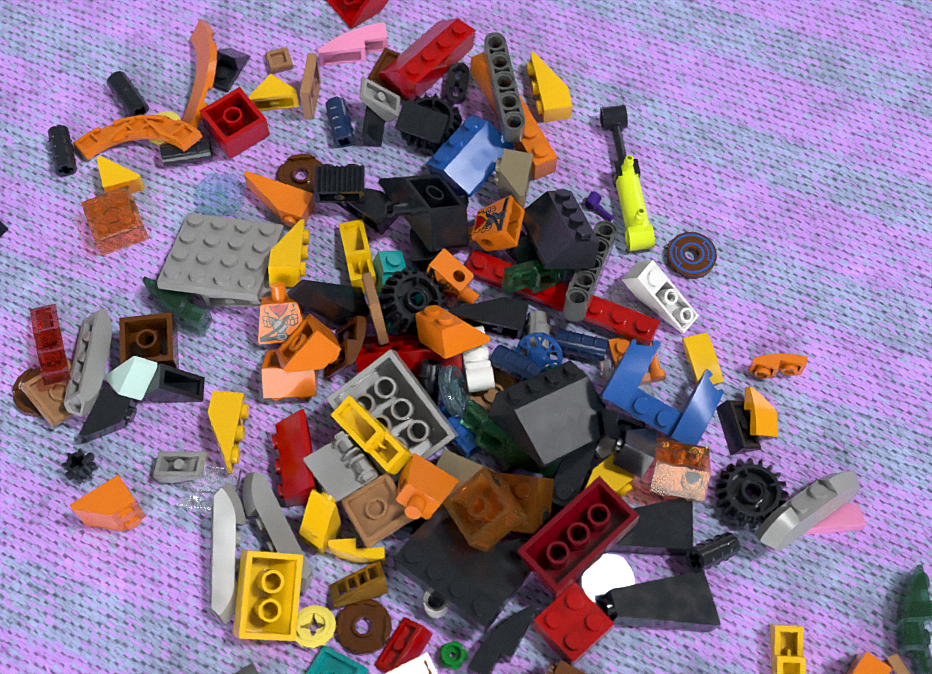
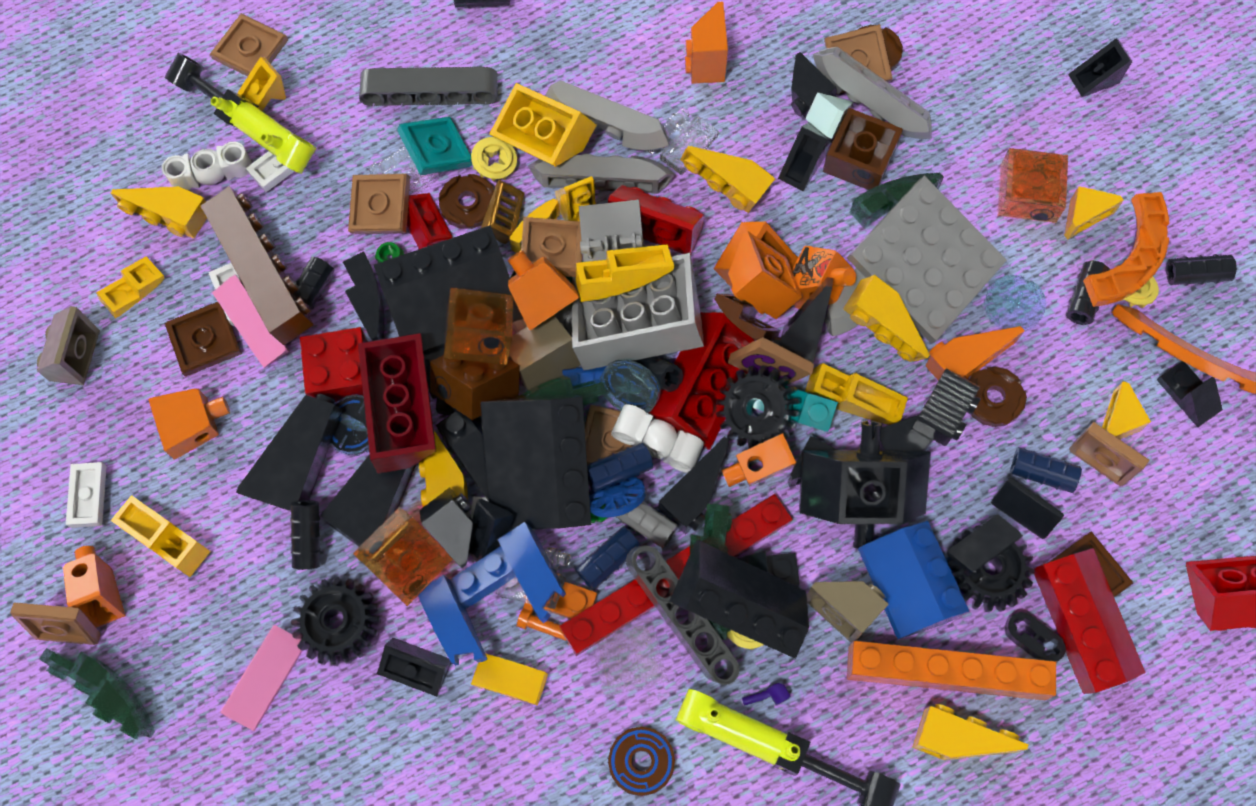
camera: 125 degrees right, 5 degrees up
clear red slope [30,304,71,386] -> none
black axle [47,125,77,177] -> none
black gear [62,448,98,484] -> none
light grey slope [153,452,208,483] -> none
red brick [199,87,270,159] -> none
medium nougat tile [265,47,294,75] -> none
bright pink slope [318,22,388,66] -> none
light grey slope [359,77,400,122] -> none
orange slope [415,305,490,359] -> none
orange torso [468,195,525,252] -> none
dark grey beam [484,32,525,143] -> none
white slope [621,260,699,334] -> none
light orange slope [744,387,778,437] -> none
orange slope [748,353,808,379] -> none
light grey brick [755,471,860,551] -> none

